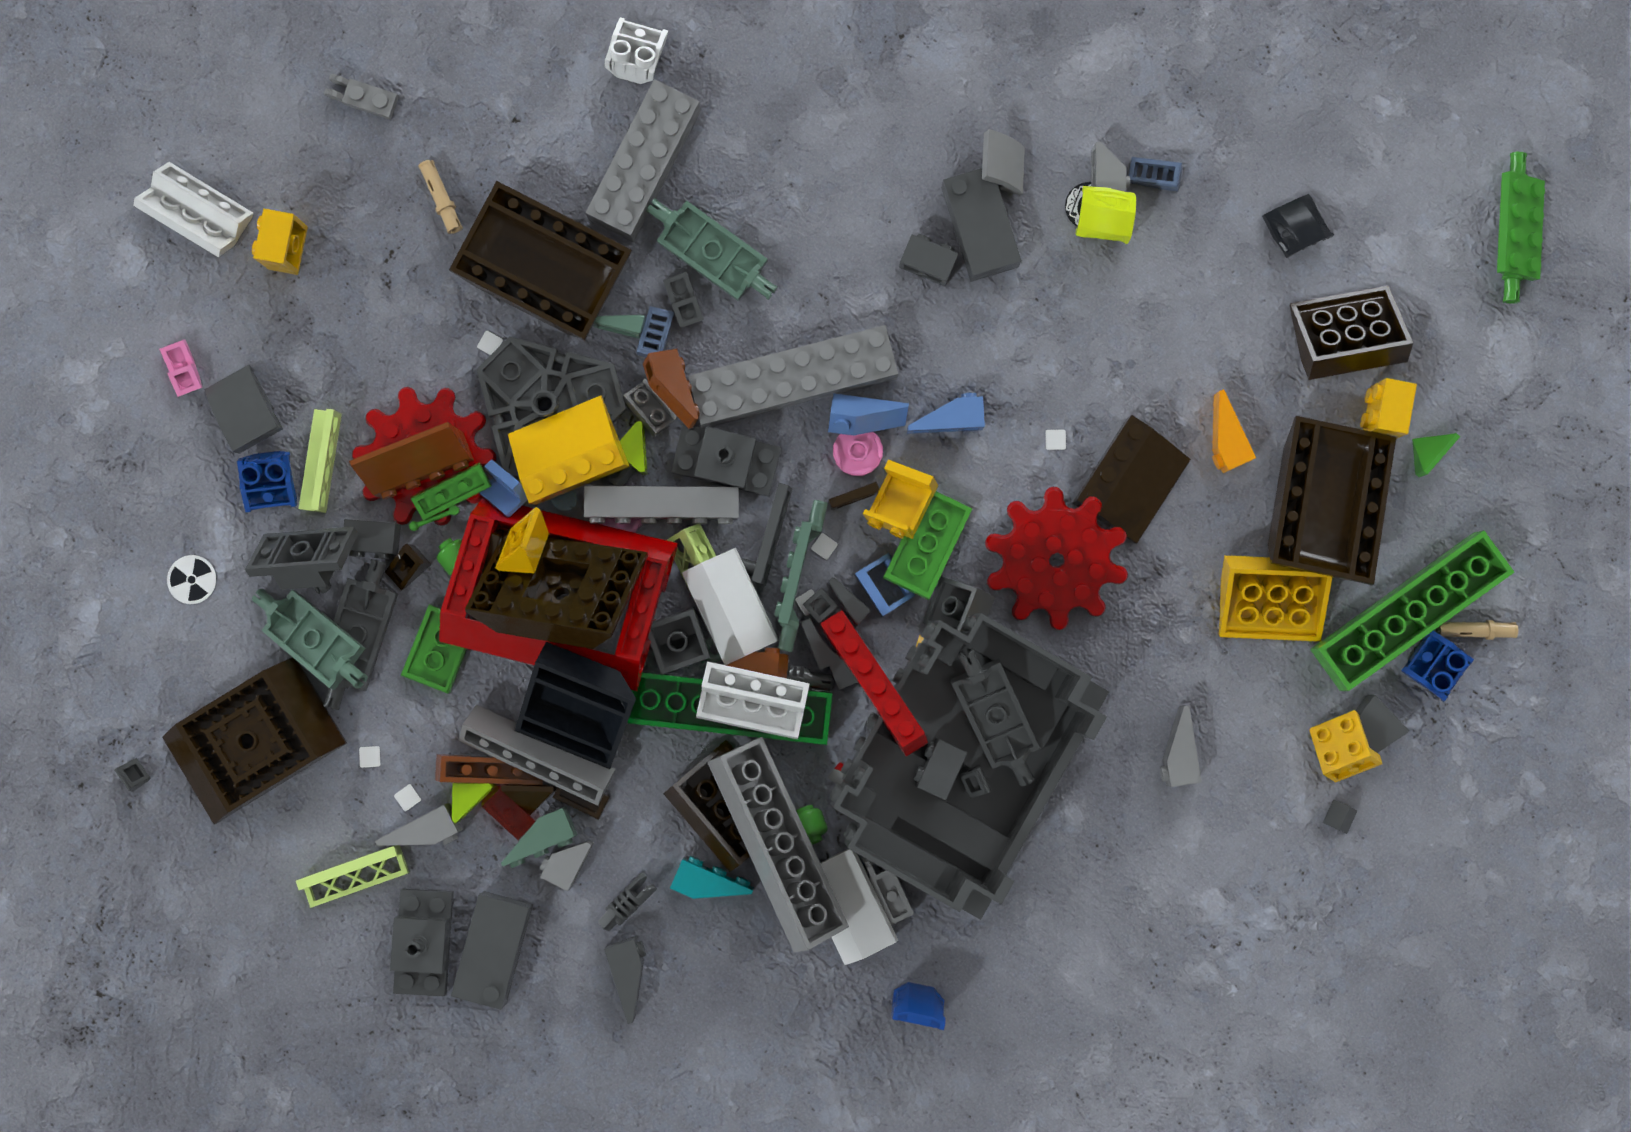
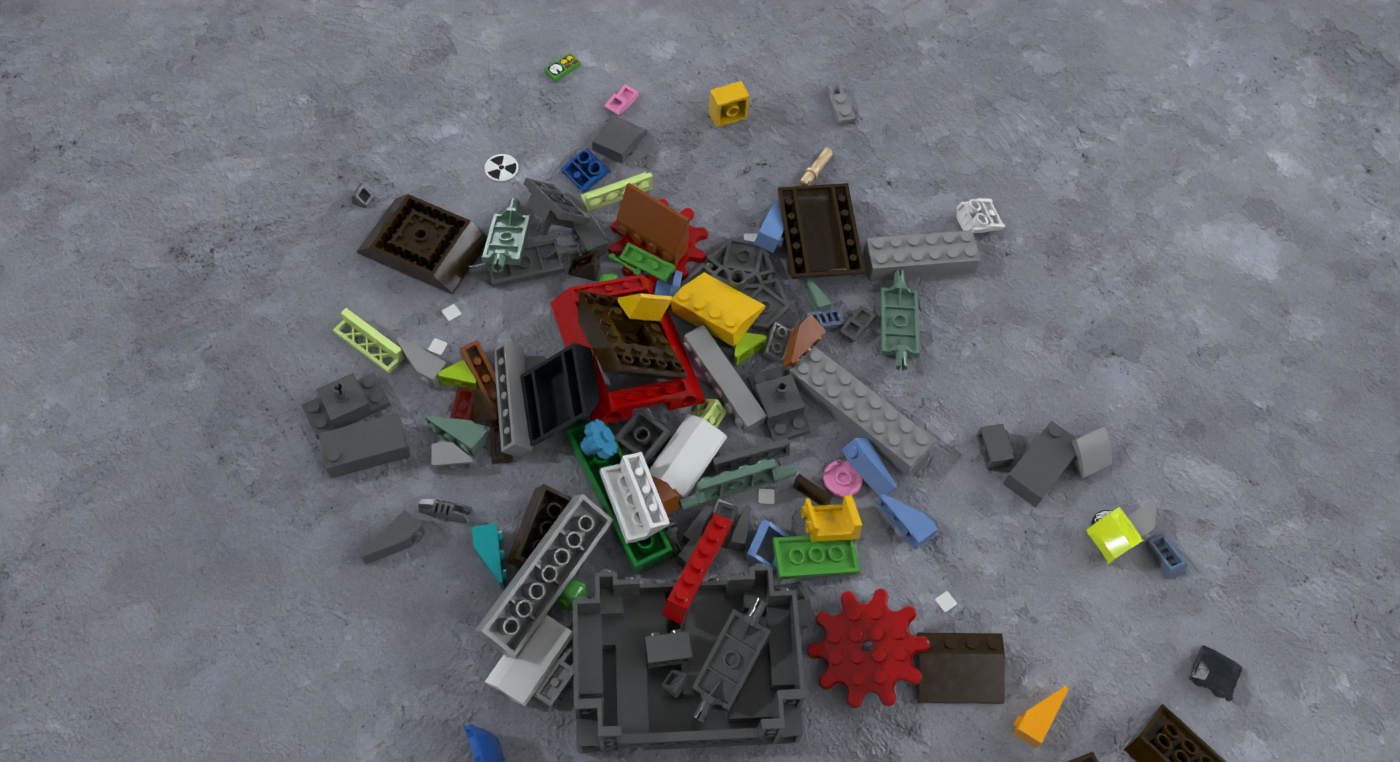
camera: 55 degrees right, 25 degrees down
white slope [133,162,253,257] -> none
bright green tile [401,604,467,694] -> none
none -> tile [544,53,581,82]
none -> dark azure plant [580,419,617,459]
none -> medium blue slope [754,200,784,253]

